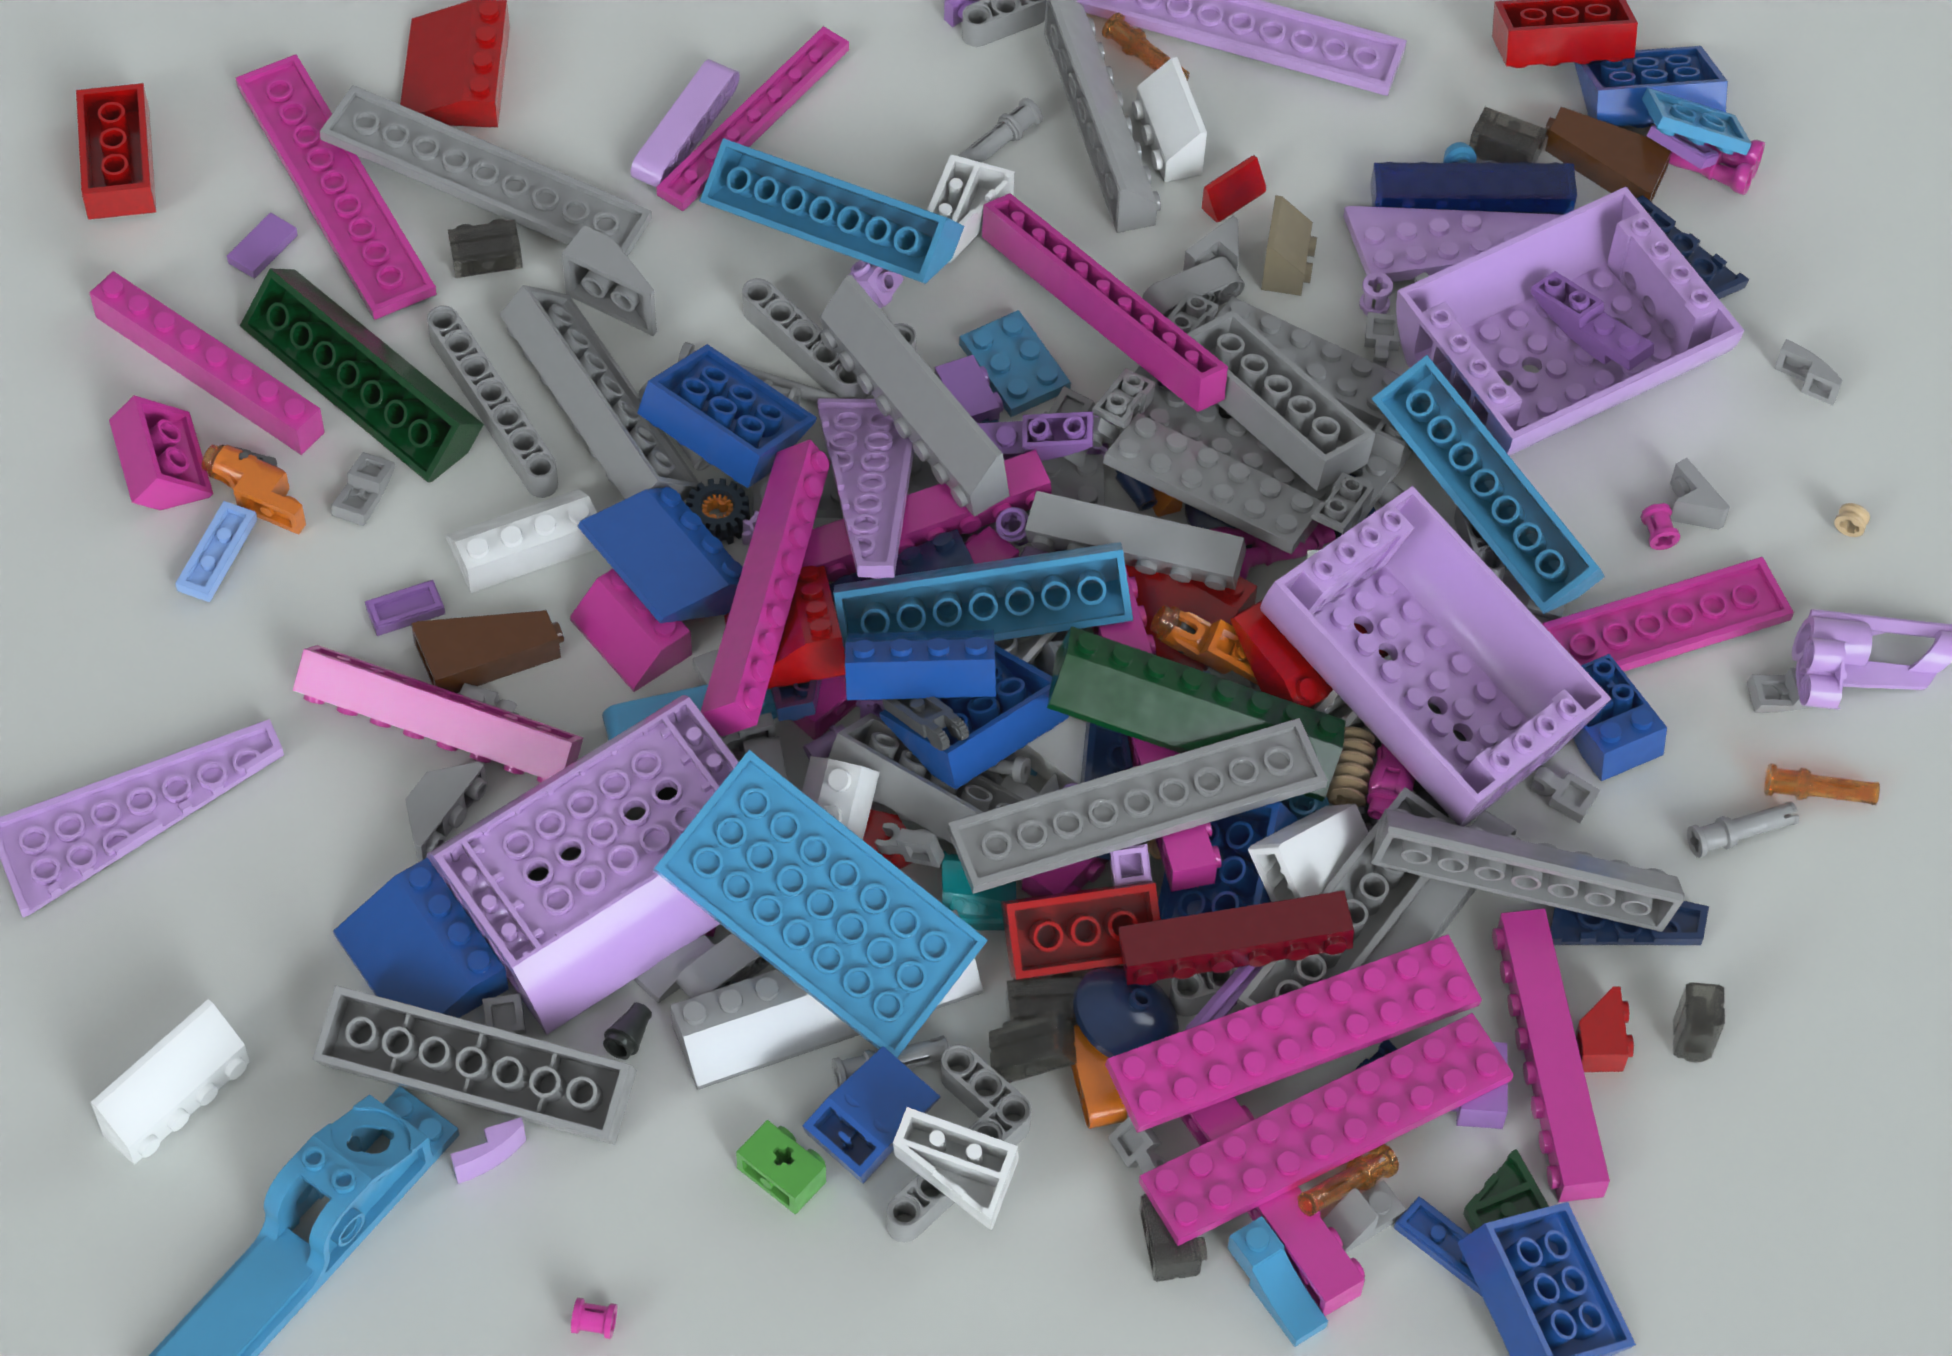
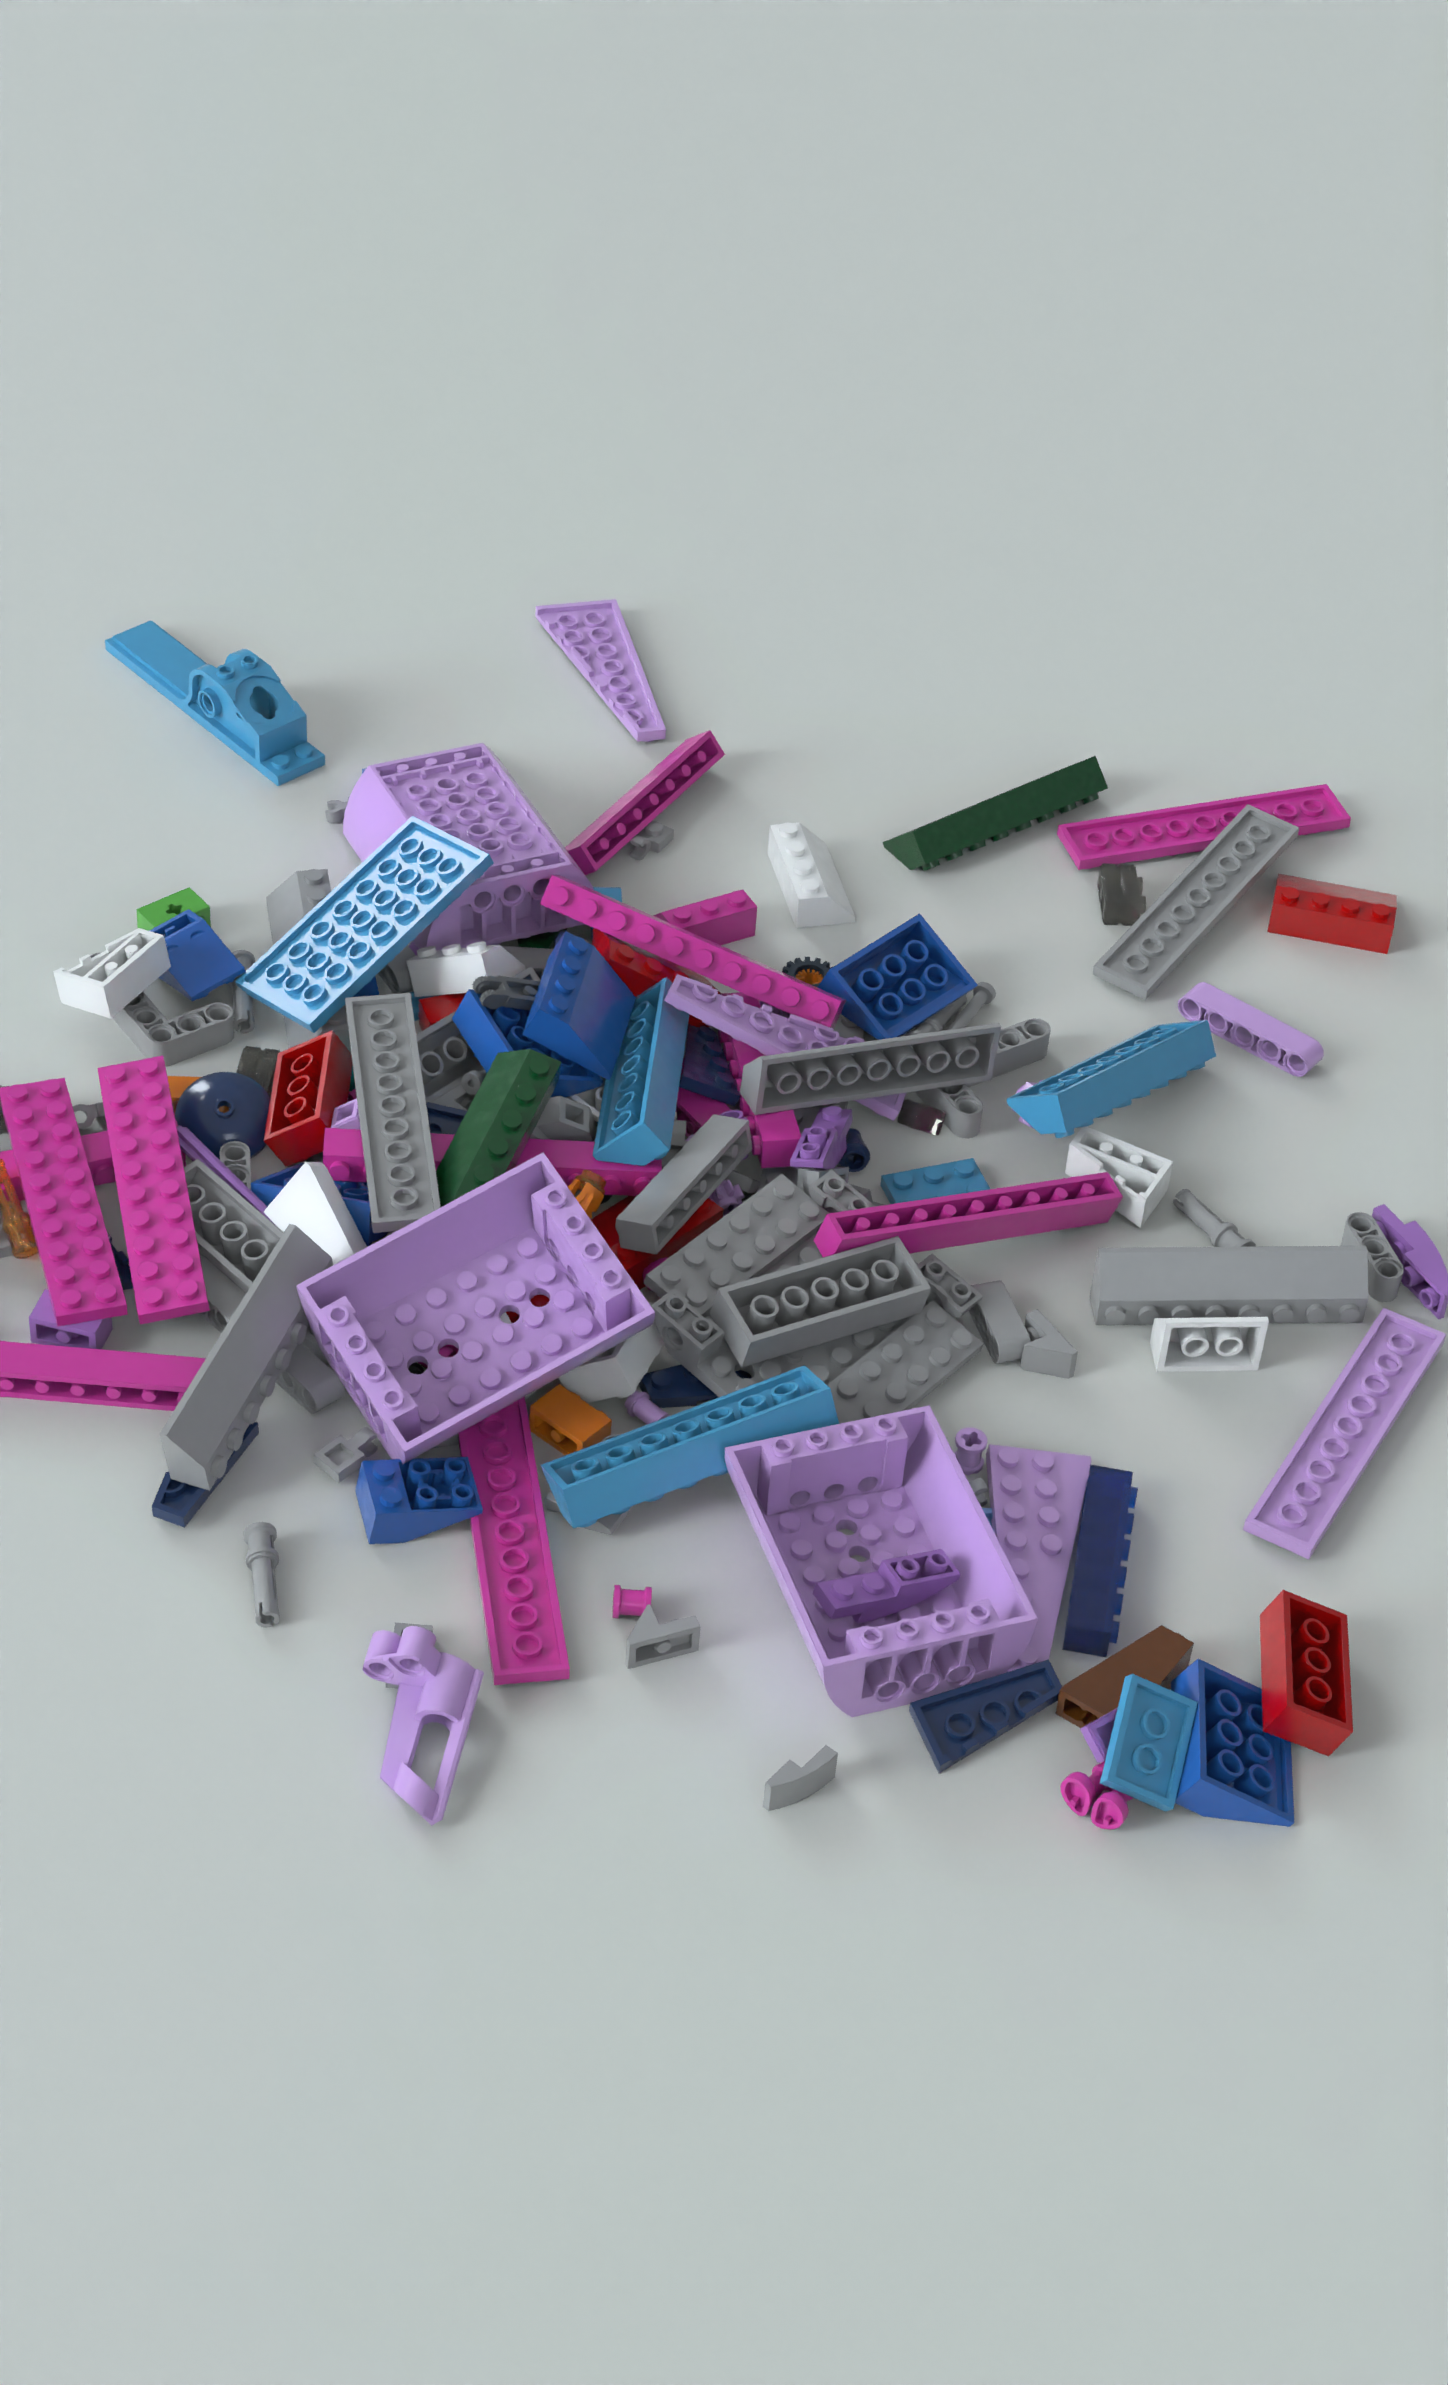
camera: 100 degrees right, 15 degrees down
red brick [76,83,156,220] -> none
dark pink brick [89,271,325,455] -> none
white slope [91,999,250,1165] -> none
dark pink slope [109,395,213,510] -> none
light blue plate [175,501,258,602] -> none
orange plate [202,444,306,535] -> none
medium lavender tile [227,212,298,279] -> none
light grey brick [313,985,637,1145] -> none
light grey slope [332,452,395,526] -> none
medium lavender tile [365,580,445,636] -> none
light grey slope [405,761,488,862] -> none
reddish brown slope [411,610,564,693] -> none
light grey beam [427,305,558,498] -> none
lavender slope [450,1117,526,1184] -> none
light grey slope [499,285,699,501] -> none
light grey slope [562,225,657,336] -> none
dark pink bush [571,1297,618,1339] -> none
blue slope [577,487,743,623] -> none
pearl dark grey cone [603,1002,652,1060] -> none
dark pink plate [656,26,849,211] -> none
light grey plate [875,823,945,868] -> none
medium lavender brick [935,355,1003,423] -> none
clear smoke brick [989,1010,1077,1083] -> none
clear orange pin [1102,12,1190,81] -> none
dark red brick [1119,890,1354,985] -> none
red slope [1201,155,1266,222] -> none
dark tan slope [1261,195,1317,296] -> none
dark azure plate [1443,142,1477,174] -> none
clear smoke brick [1469,107,1547,175] -> none
red slope [1575,986,1634,1072] -> none
clear smoke brick [1673,982,1725,1063] -> none
clear orange pin [1764,763,1880,805] -> none
tan bush [1834,503,1870,537] -> none

